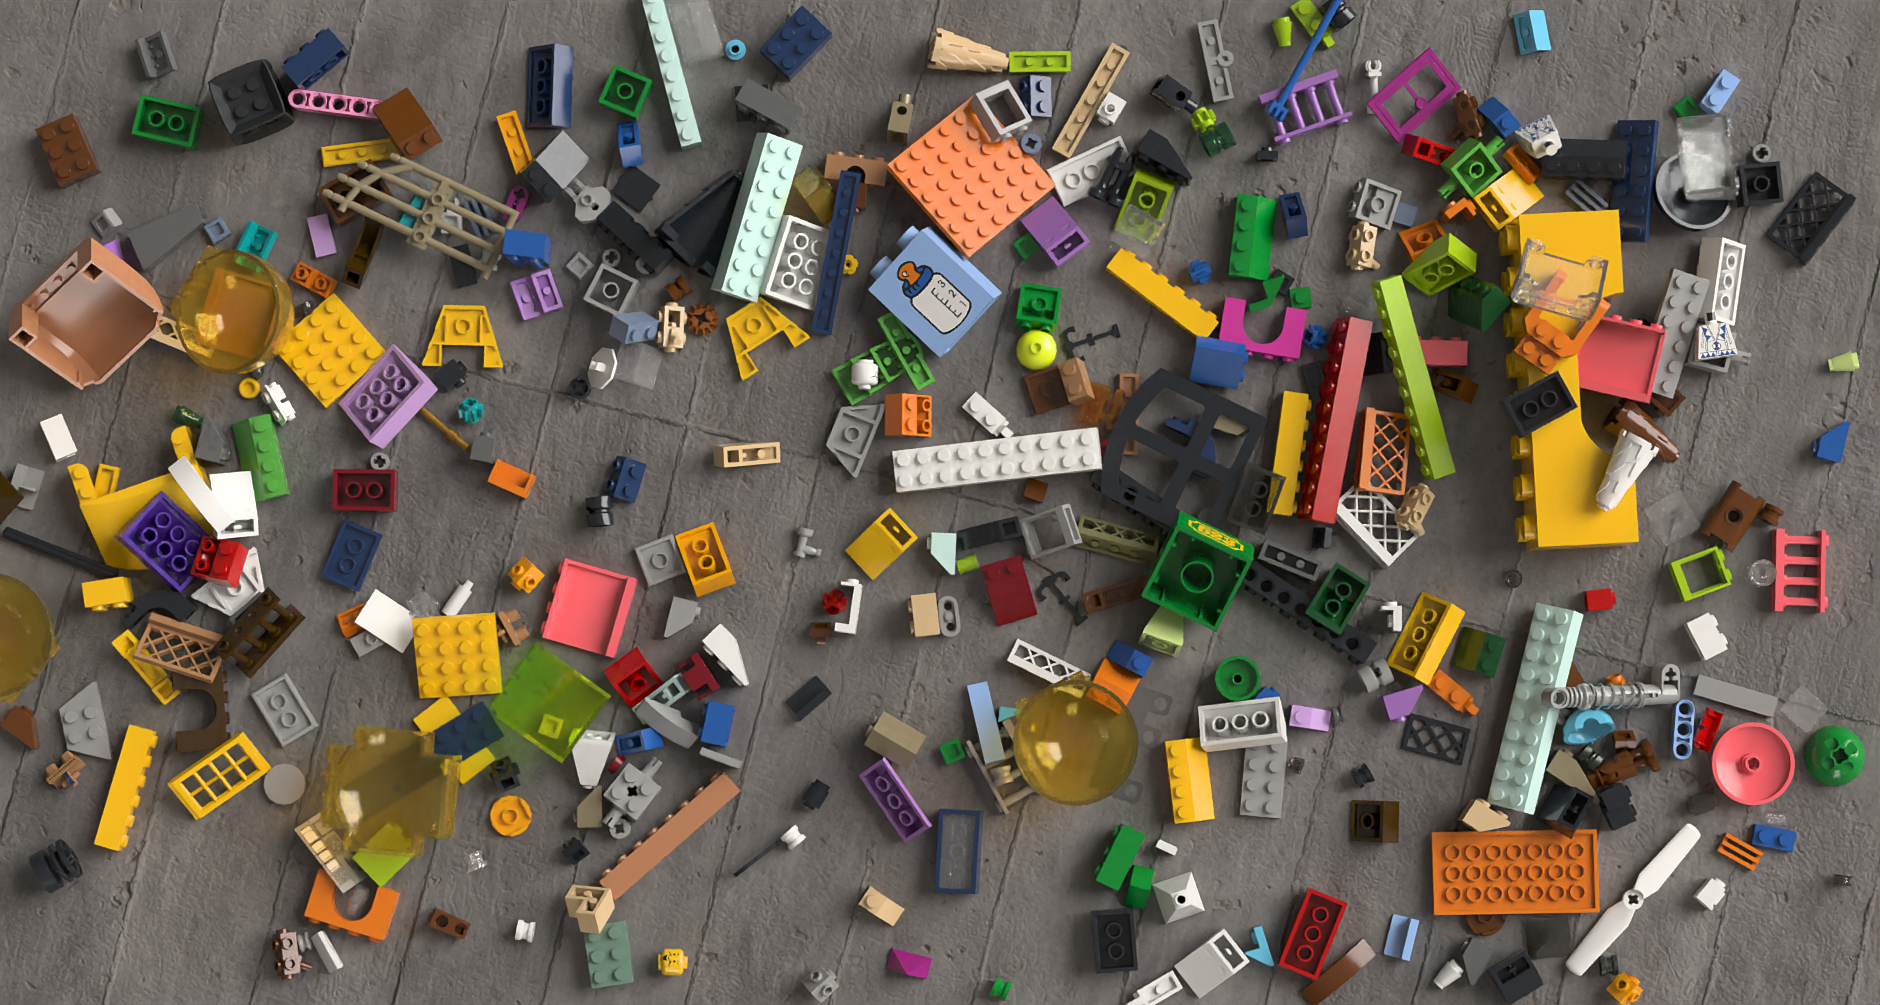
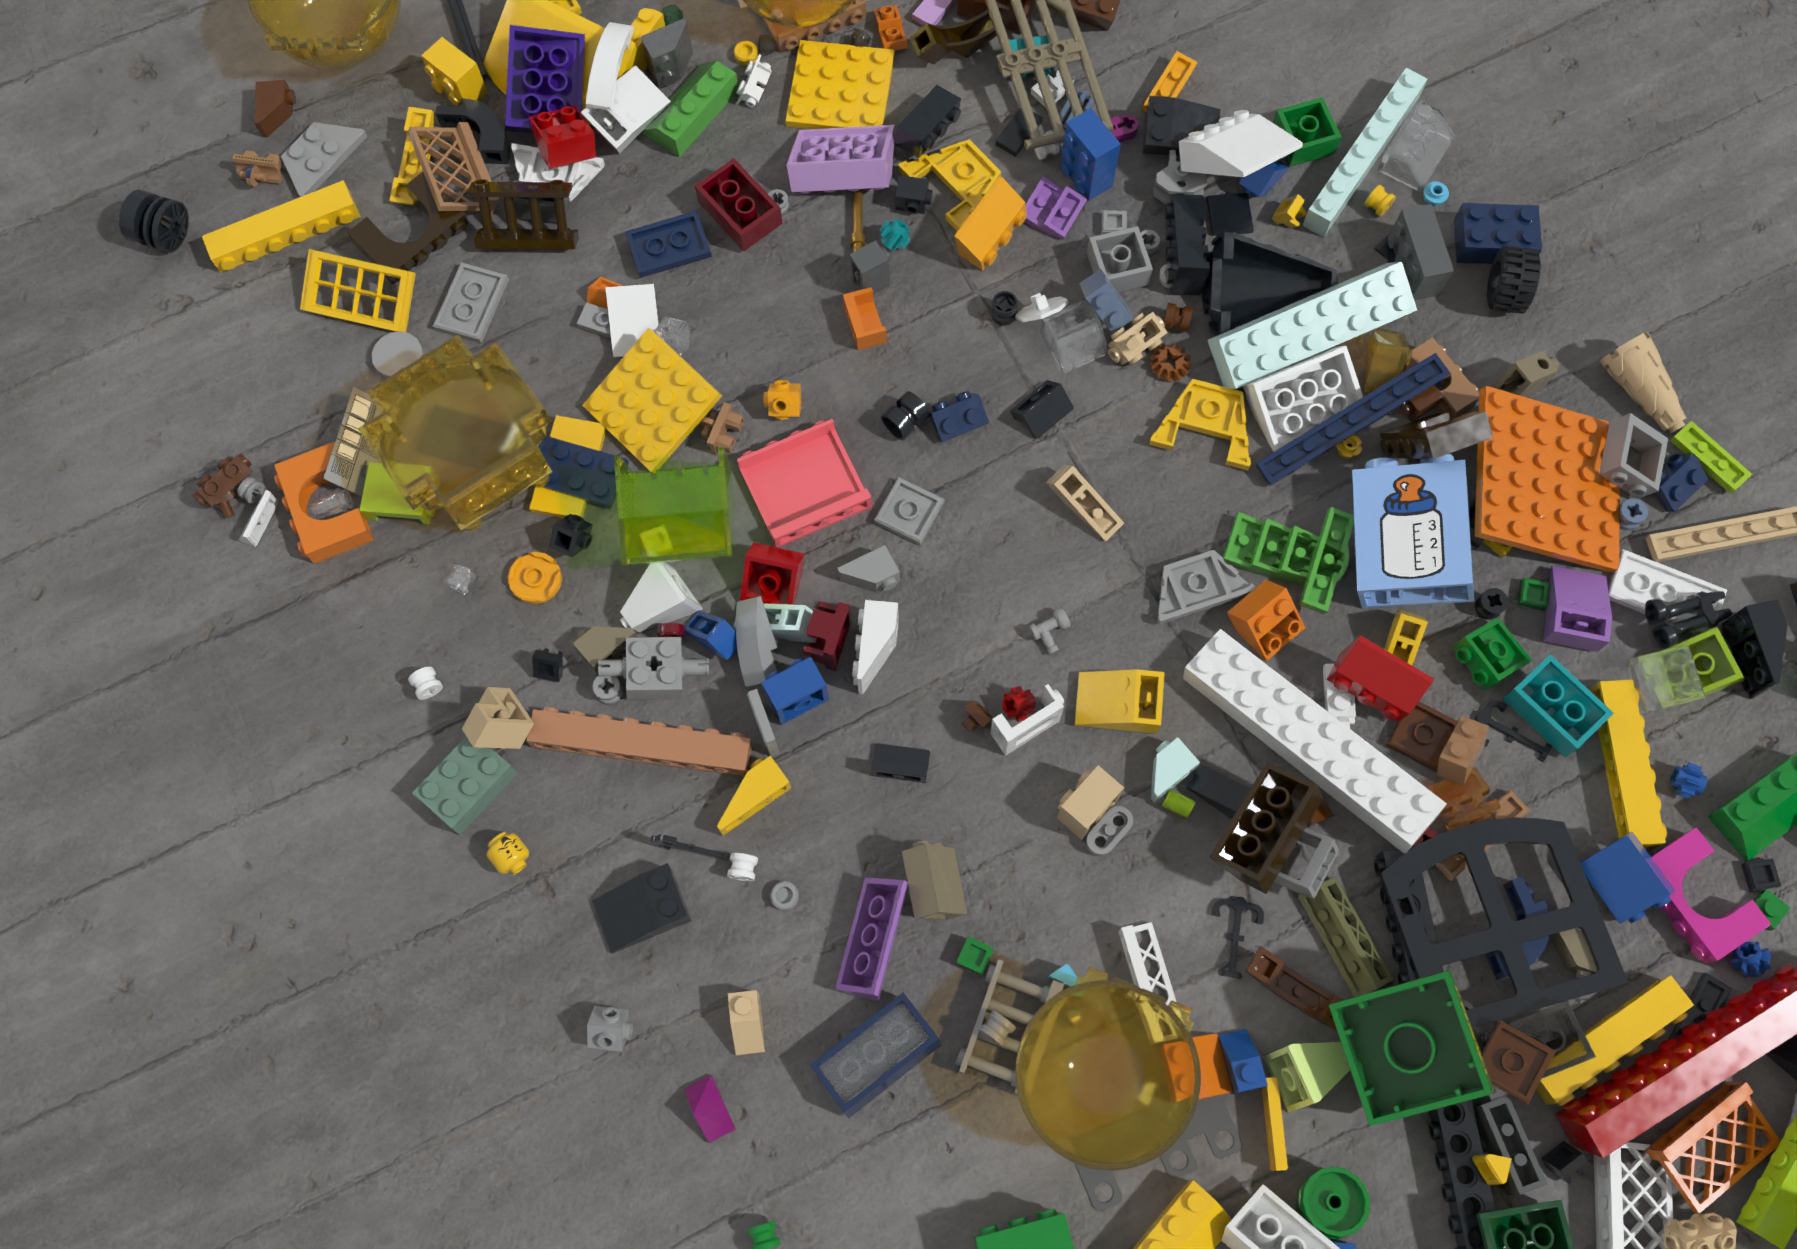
camera: 50 degrees right, 15 degrees down
reddish brown leg [429,907,471,939] -> none
white cylinder [441,580,473,616] -> none
dark blue slope [526,43,574,130] -> none
light orange slope [675,522,736,597] -> none
black brick [802,779,830,811] -> none
white head [851,359,878,390] -> none
light blue tile [967,681,1006,765] -> none
dark red slope [980,555,1038,626] -> none
neon yellow cylinder [1016,329,1057,371] -> none
white brick [1096,92,1126,126] -> none
green slope [1249,274,1285,313] -> none
none -> black slope [592,863,692,954]
none -> yellow slope [717,756,791,836]
none -> light grey tile [770,881,799,911]
none -> black brick [894,85,961,158]
none -> light orange slope [954,176,1027,271]
none -> black panel [1010,380,1074,439]
none -> white slope [1179,110,1303,177]
none -> dark brown slope [1209,762,1323,894]
none -> yellow tile [1262,1077,1288,1171]
none -> yellow tile [1271,194,1306,228]
none -> red slope [1326,635,1434,722]
none -> yellow wheel [1364,184,1396,217]
none -> arch [1380,411,1493,459]
none -> yellow slope [1384,609,1428,665]
none -> yellow slope [1472,1154,1512,1185]
none -> black wheel [1475,588,1508,620]
none -> reddish brown tile [1481,1020,1556,1105]
none -> black tyre [1487,245,1541,314]
none -> teal slope [1503,654,1614,758]

